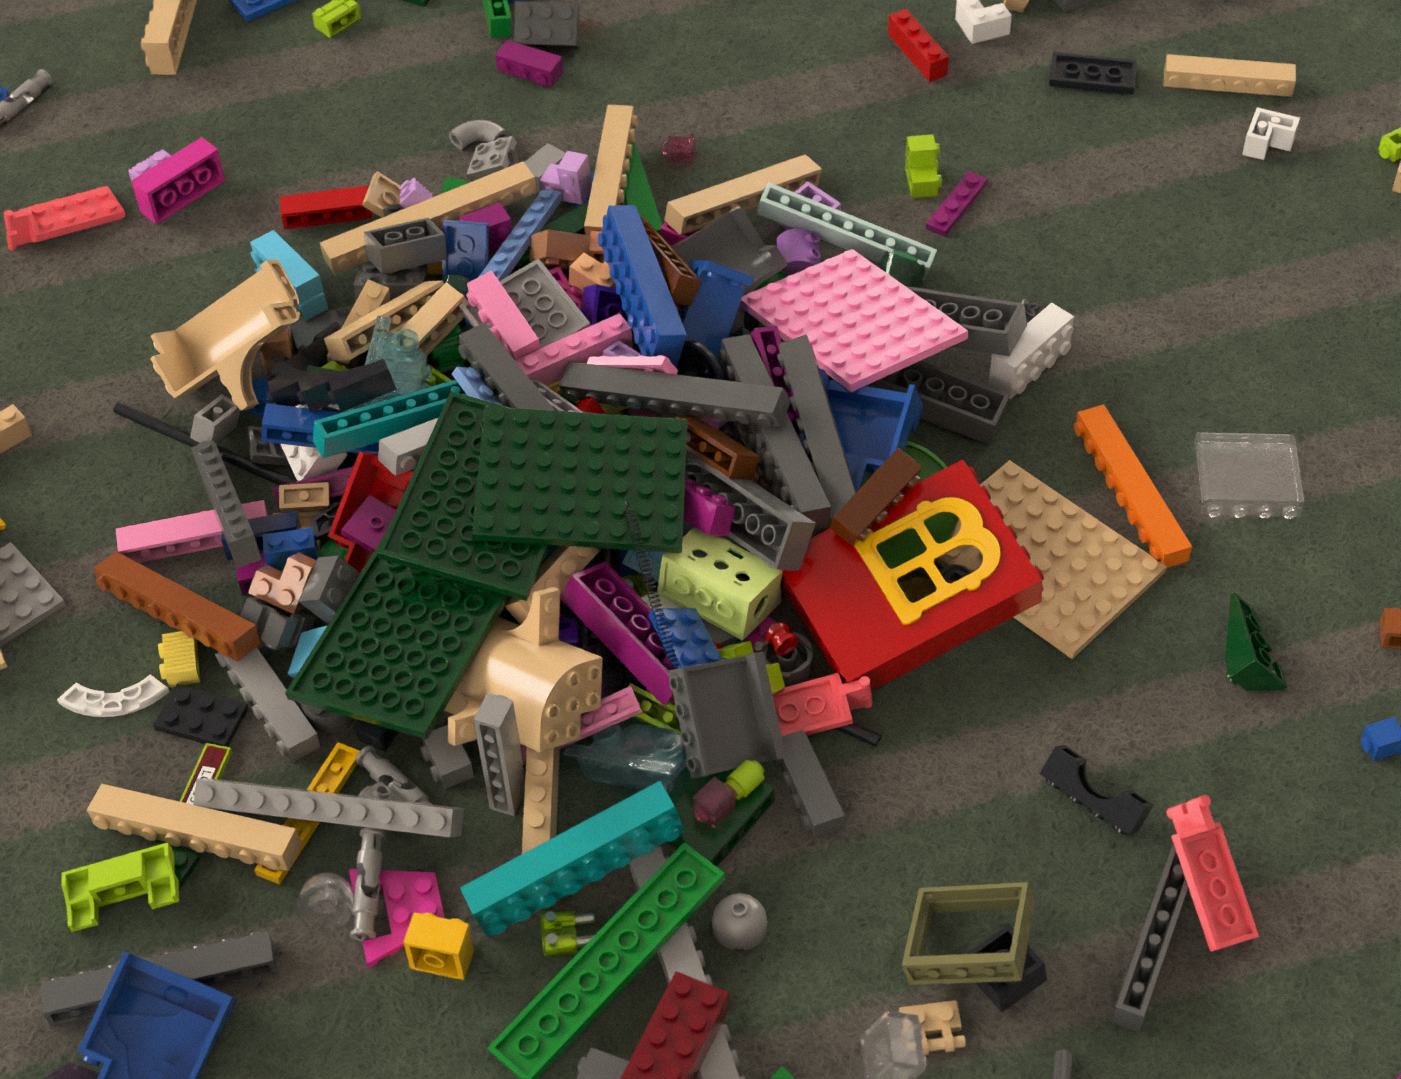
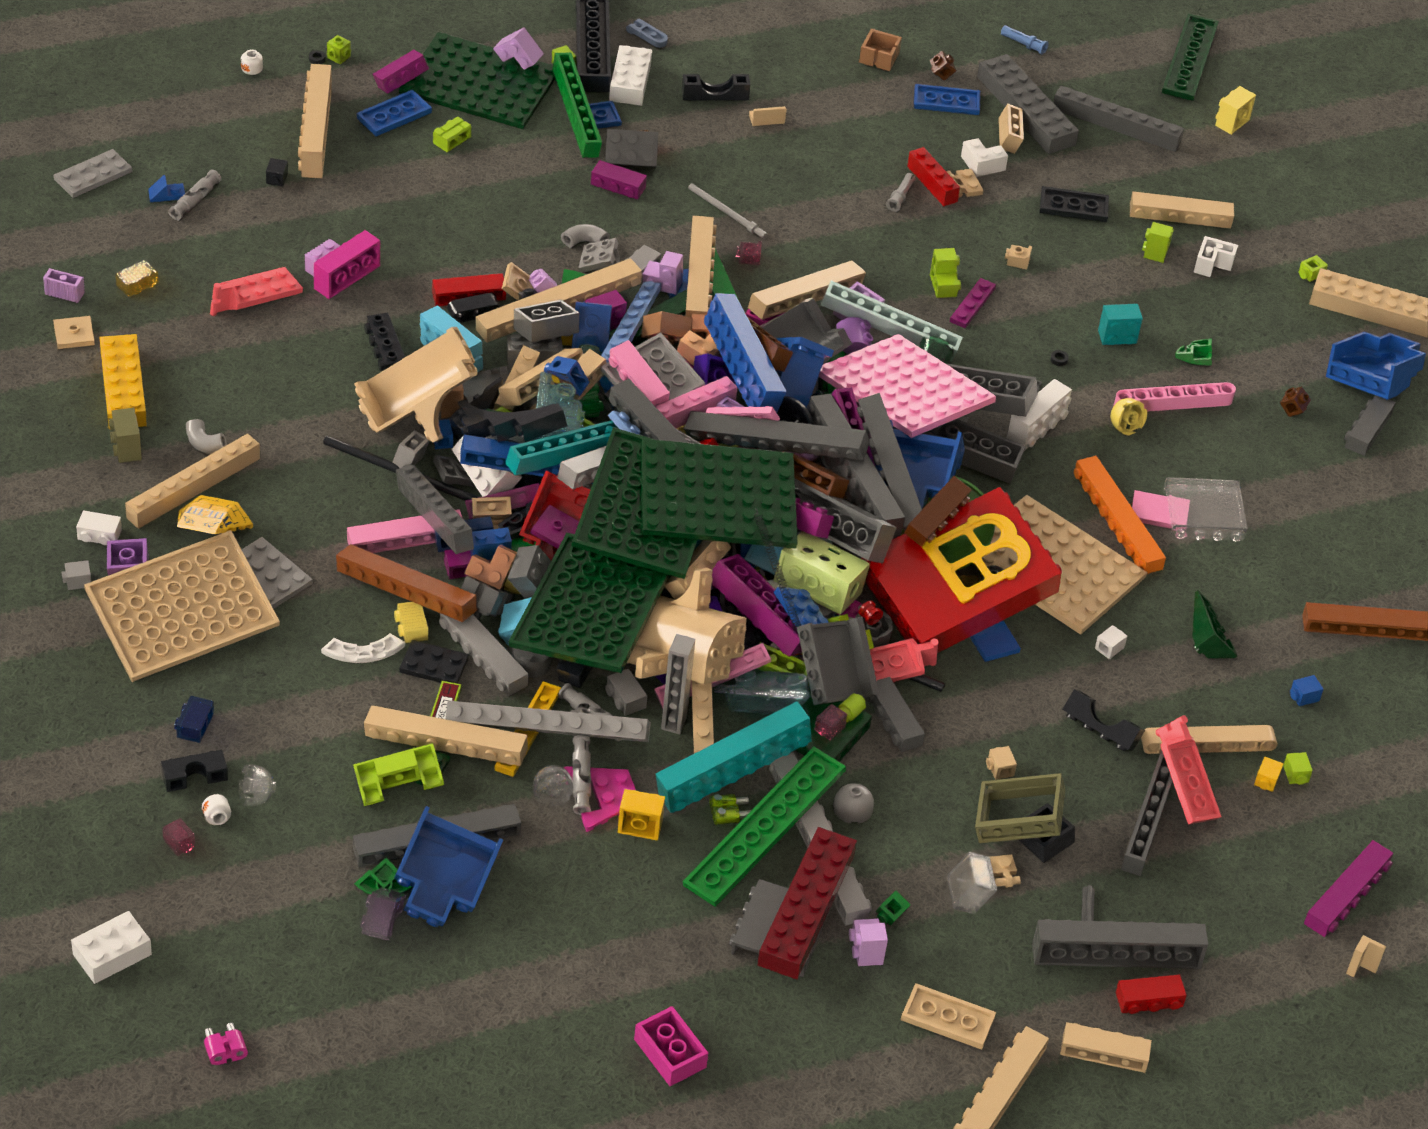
camera: 10 degrees left, 5 degrees down
none -> black brick [266,158,288,186]
none -> green brick [354,858,412,897]
none -> black brick [364,312,405,371]
none -> black beam [447,293,501,323]
none -> blue torso [544,356,590,396]
none -> light grey bar [688,183,768,239]
none -> light grey pin [886,173,916,212]
none -> tan plate [946,169,983,197]
none -> blue tile [970,621,1021,662]
none -> tan brick [986,746,1017,780]
none -> tan brick [1005,245,1032,270]
none -> black piece [1050,350,1069,366]
none -> white brick [1095,625,1127,659]
none -> teal brick [1098,304,1143,345]
none -> light yellow cylinder [1110,398,1147,436]
none -> bright pink beam [1114,382,1236,412]
none -> bright pink tile [1132,490,1190,531]
none -> tan beam [1141,725,1277,754]
none -> lime brick [1142,222,1173,263]
none -> green brick [1175,338,1212,365]
none -> yellow brick [1254,757,1284,792]
none -> reddish brown brick [1280,386,1311,417]
none -> lime brick [1283,752,1313,785]

